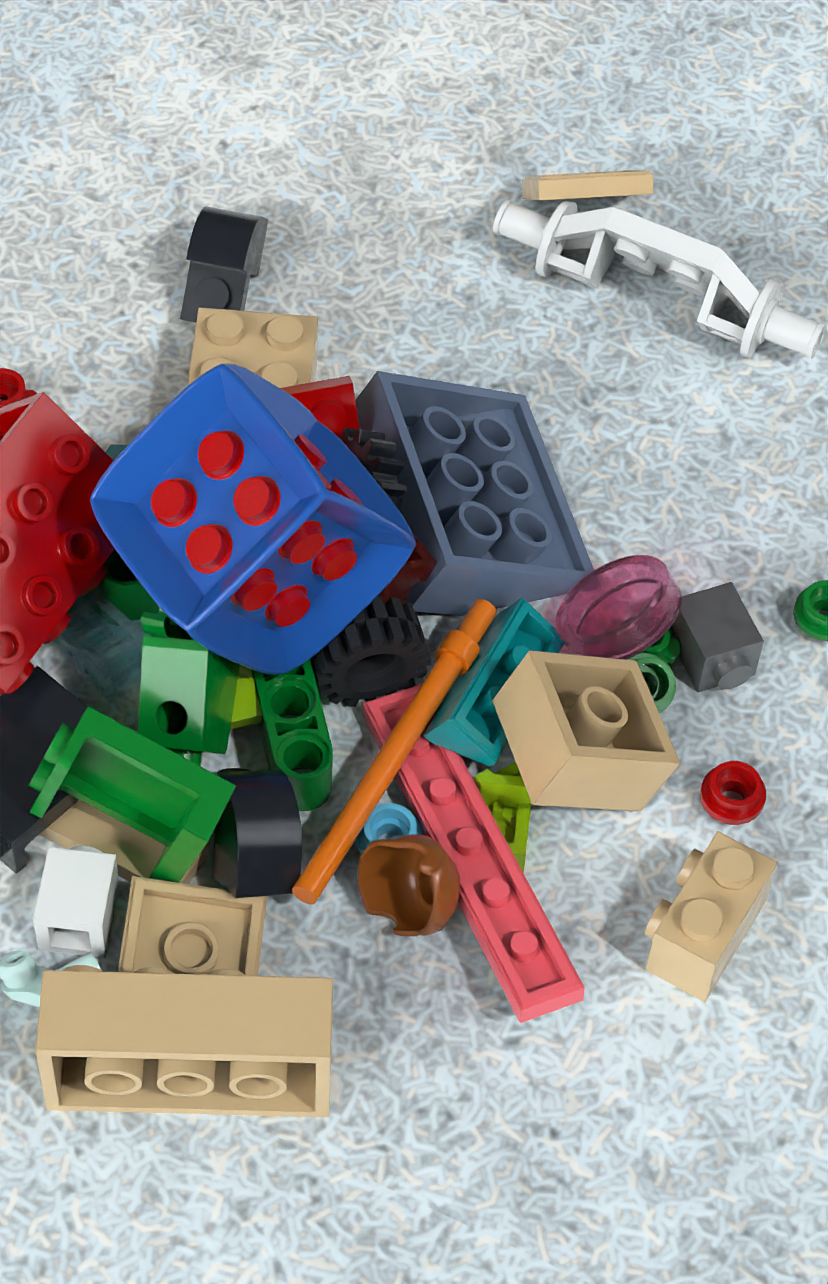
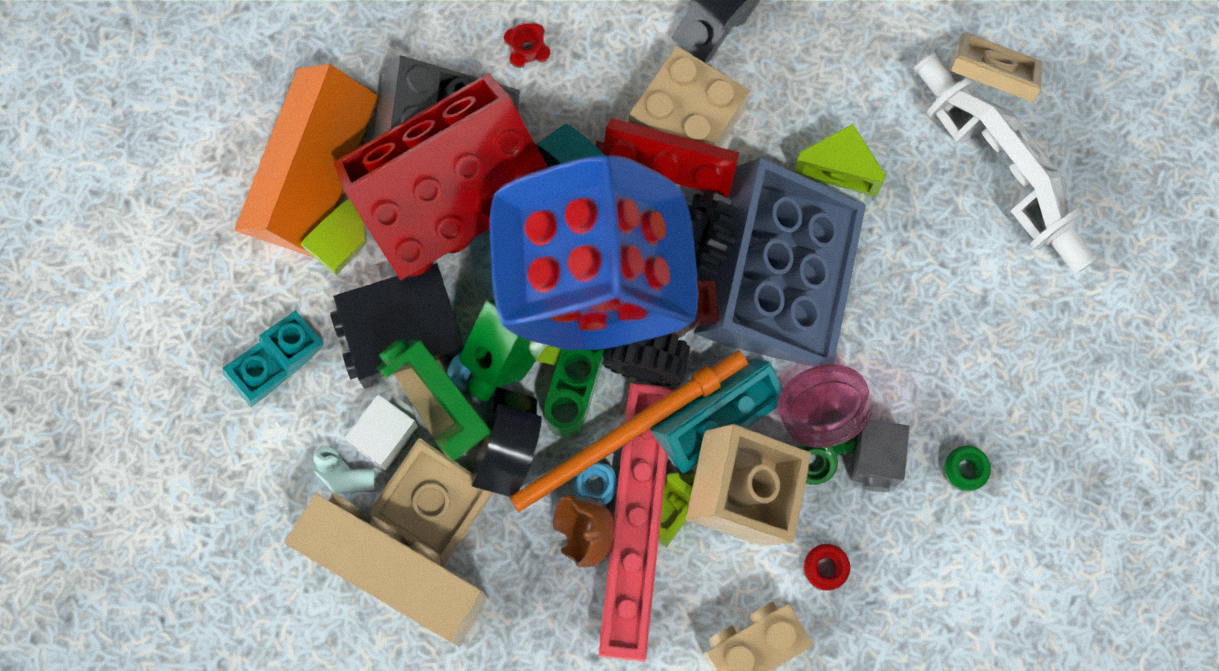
camera: 30 degrees right, 20 degrees up
none -> lime slope [793,124,886,197]

